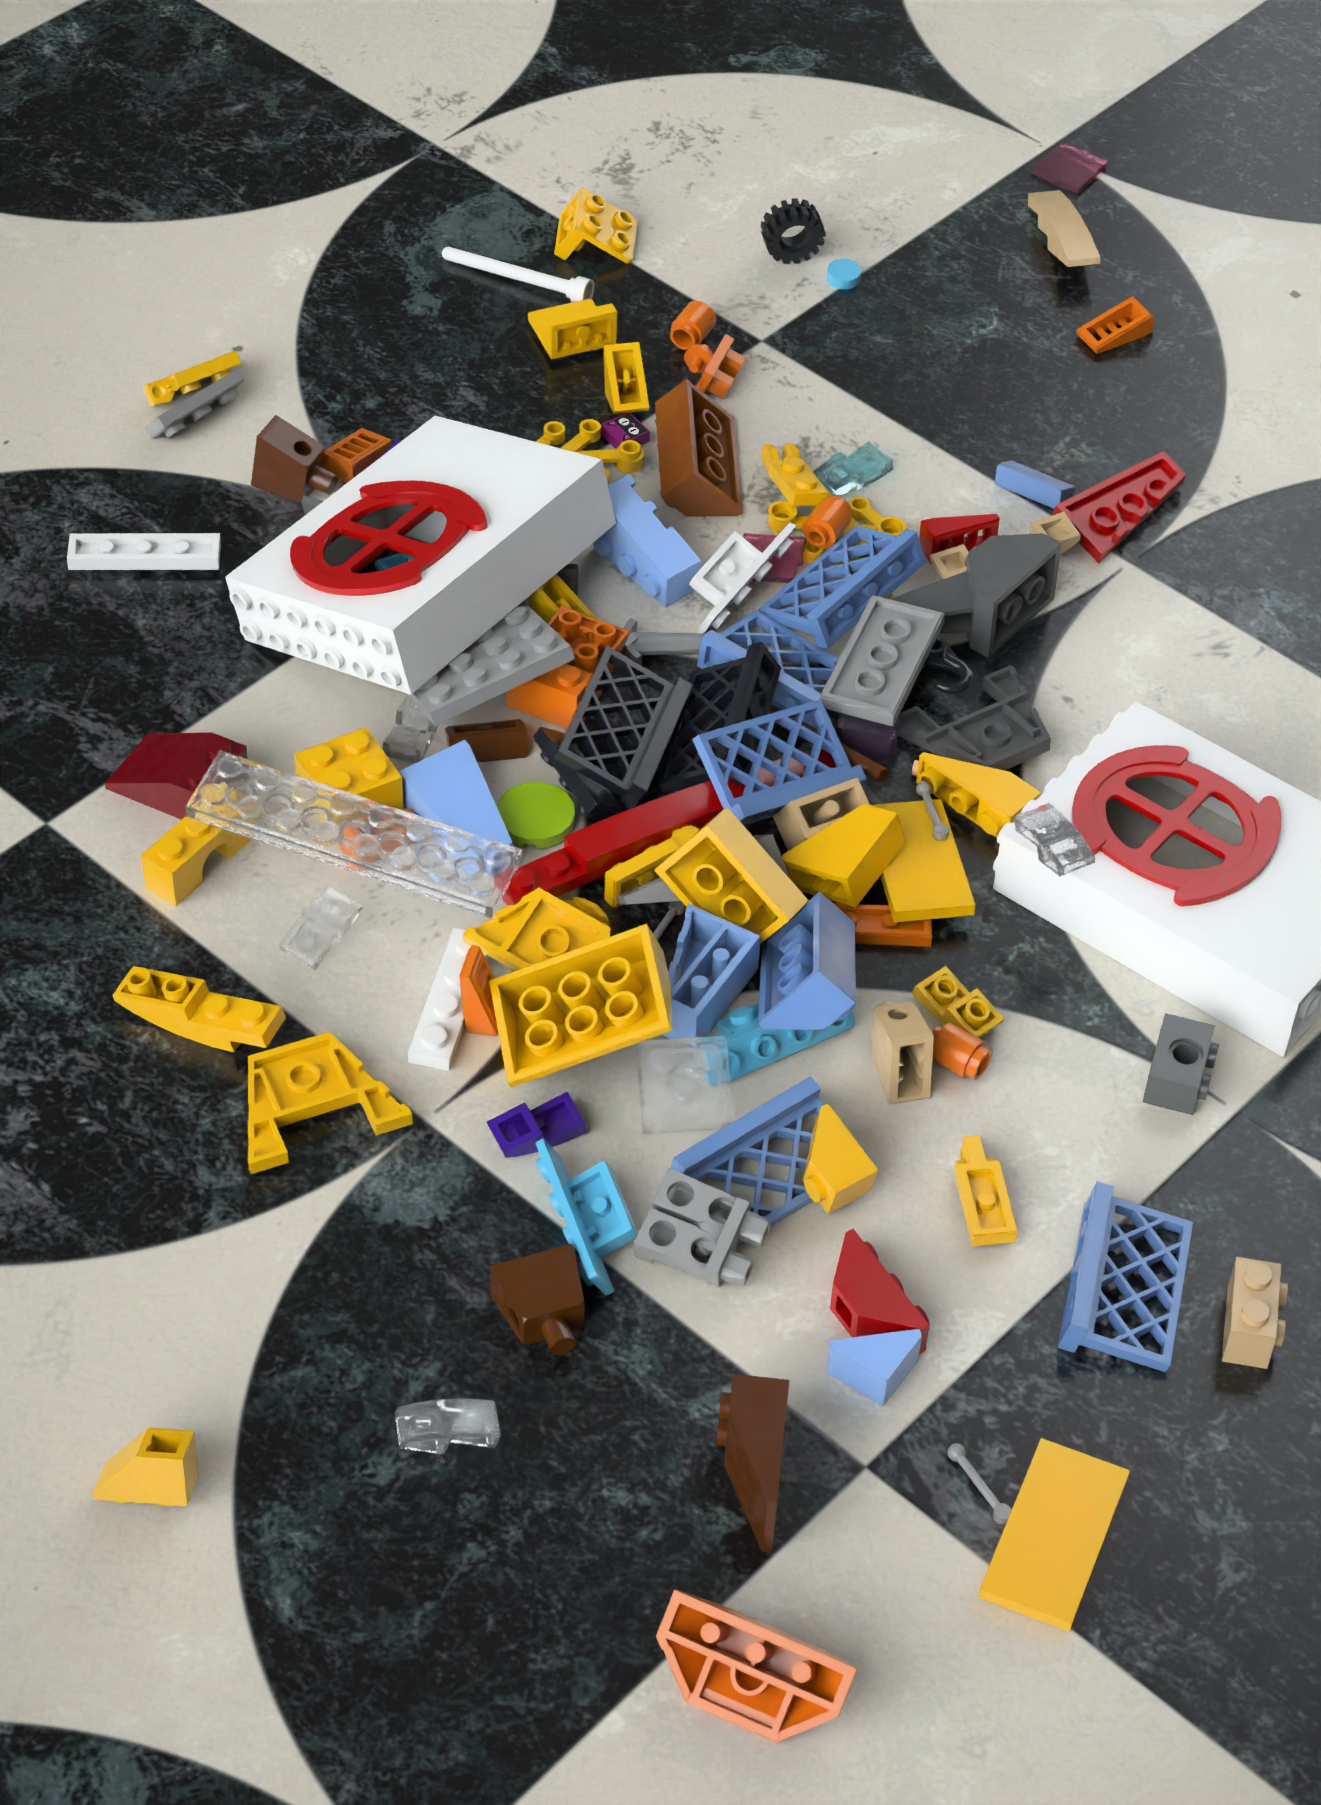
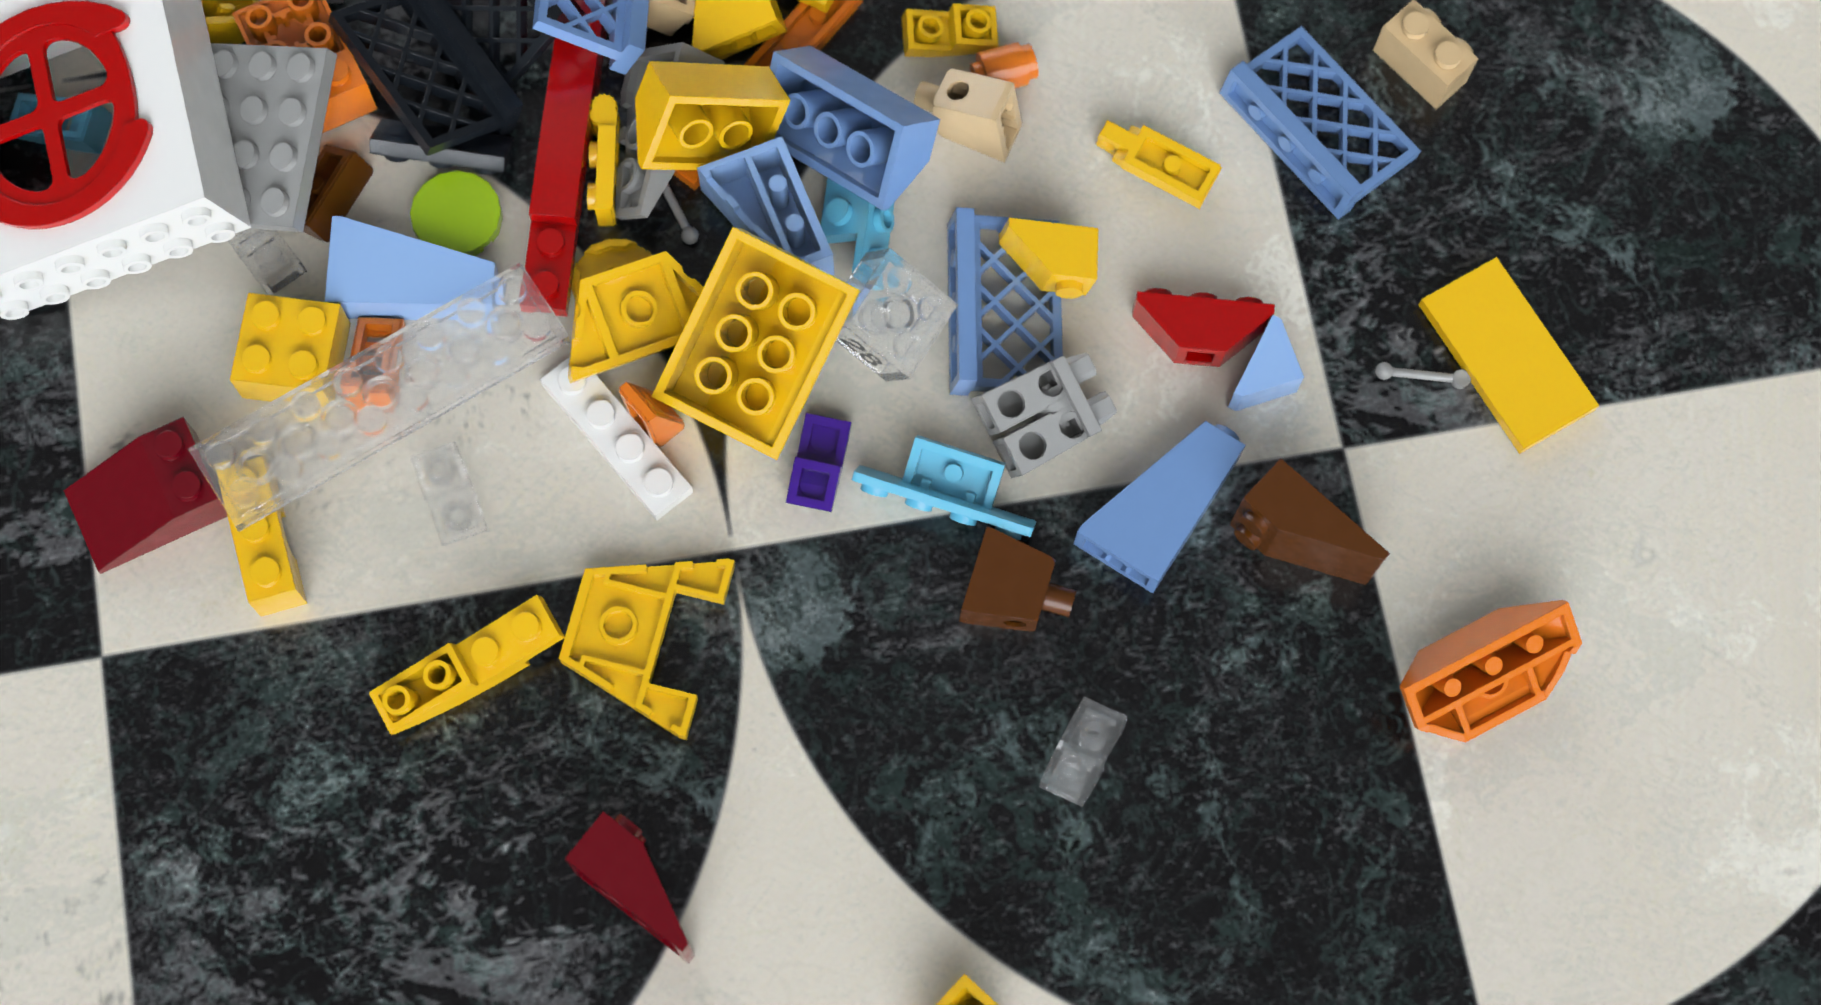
camera: 55 degrees left, 25 degrees up
none -> dark red slope [565,811,695,964]
none -> medium blue slope [1074,421,1246,593]

